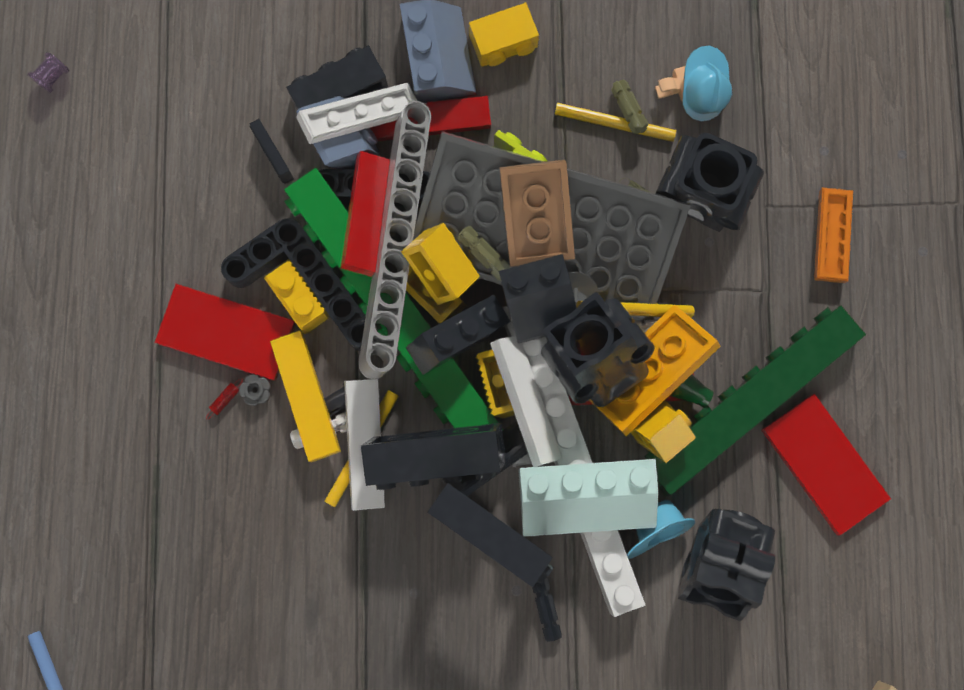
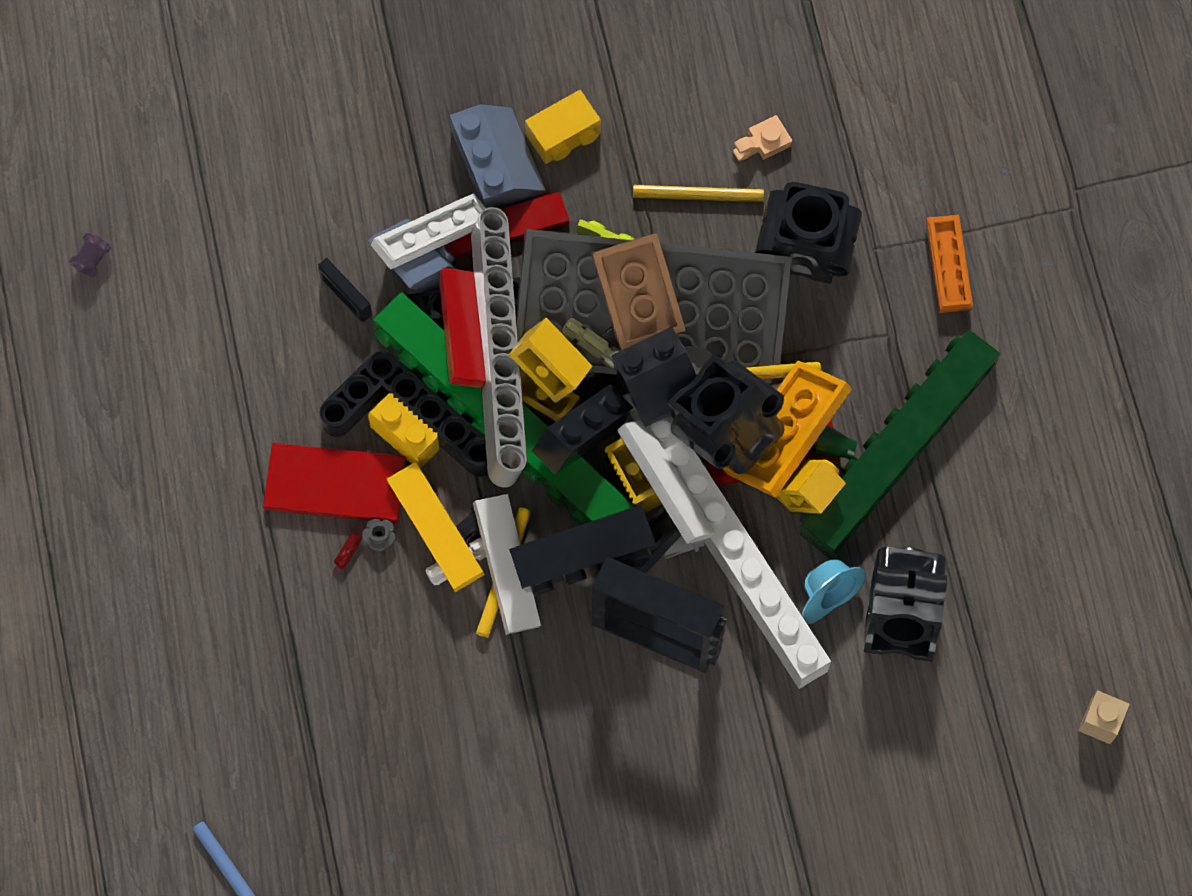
camera: 10 degrees left, 10 degrees down
black brick [286,45,388,110] -> none
light aqua slope [518,459,658,537] -> none
black axle [532,578,562,642] -> none
olive axle [611,79,648,134] -> none
medium azure piece [683,46,732,121] -> none
red tile [761,393,891,536] -> none

